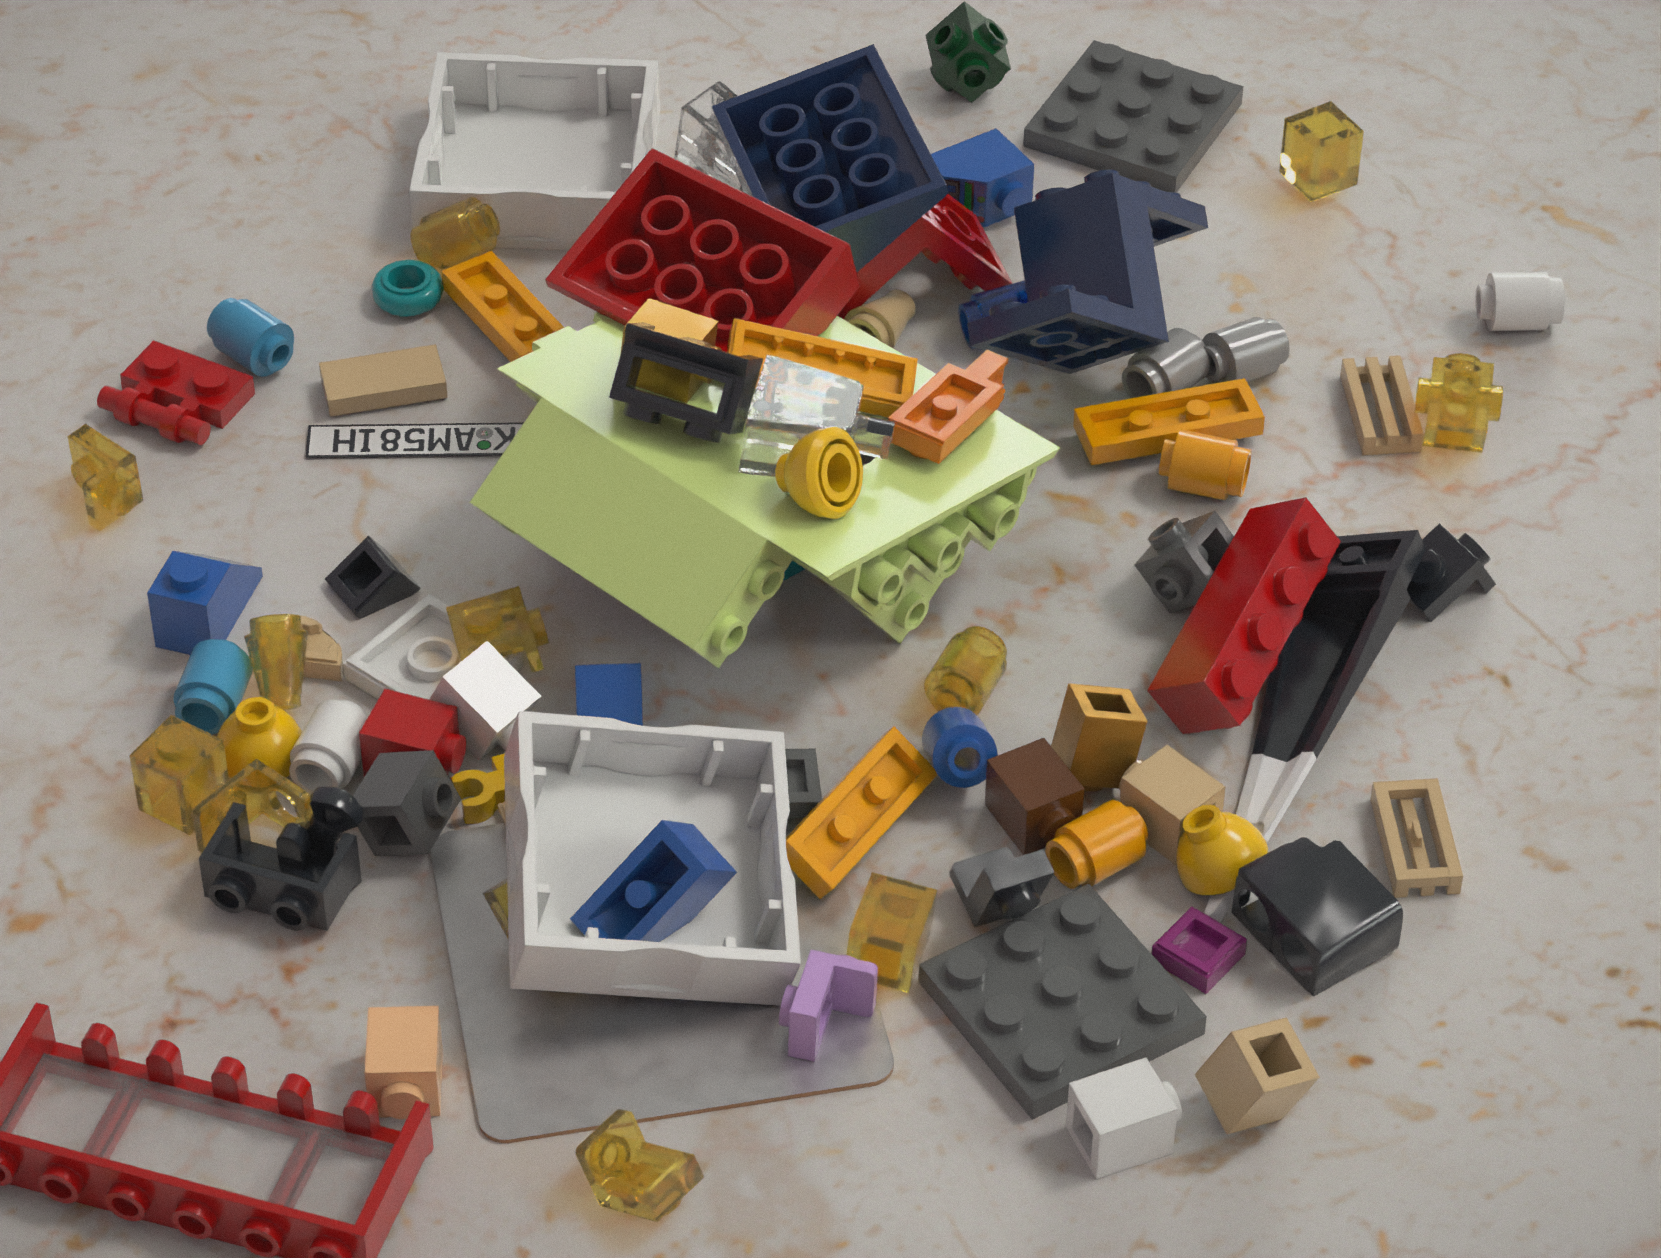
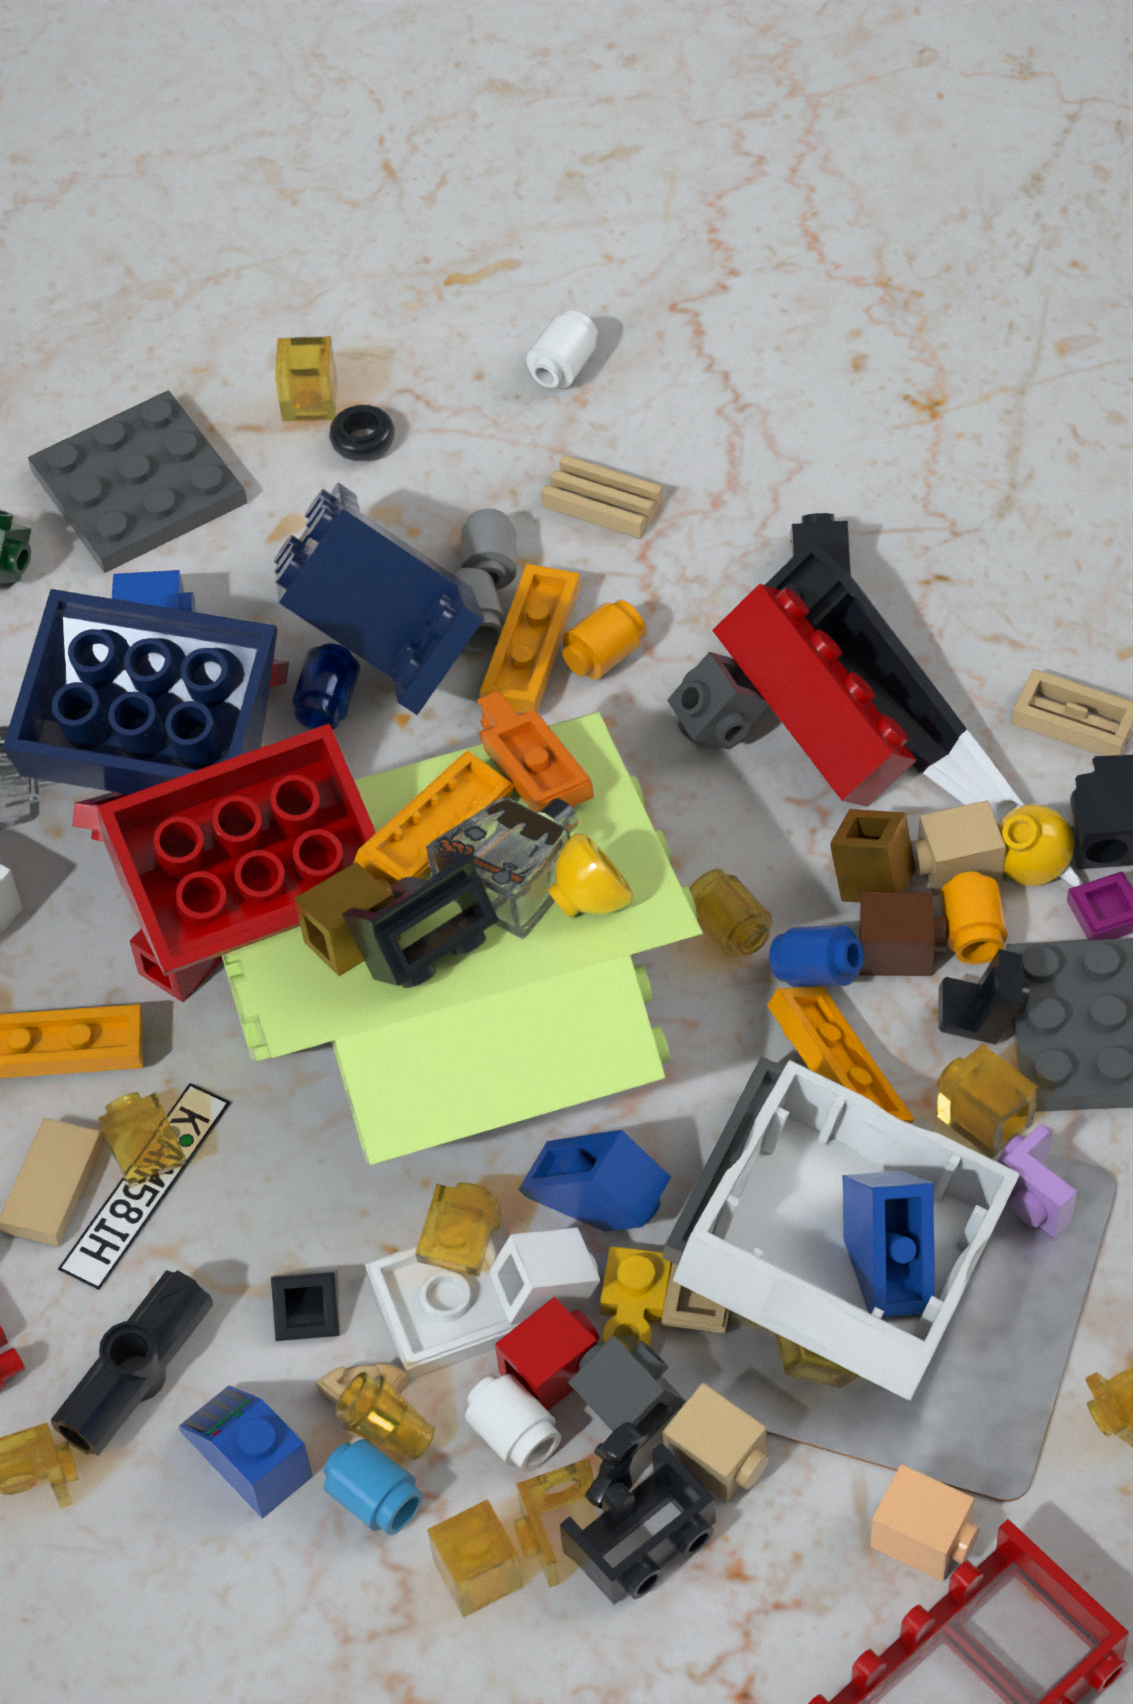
camera: 55 degrees left, 10 degrees up
yellow brick [215,697,302,785] -> none
clear yellow brick [1414,353,1503,453] -> none
none -> black piece [51,1270,213,1456]
none -> clear yellow bracket [98,1092,186,1189]
none -> black piece [329,405,395,461]
none -> tan brick [662,1383,769,1502]

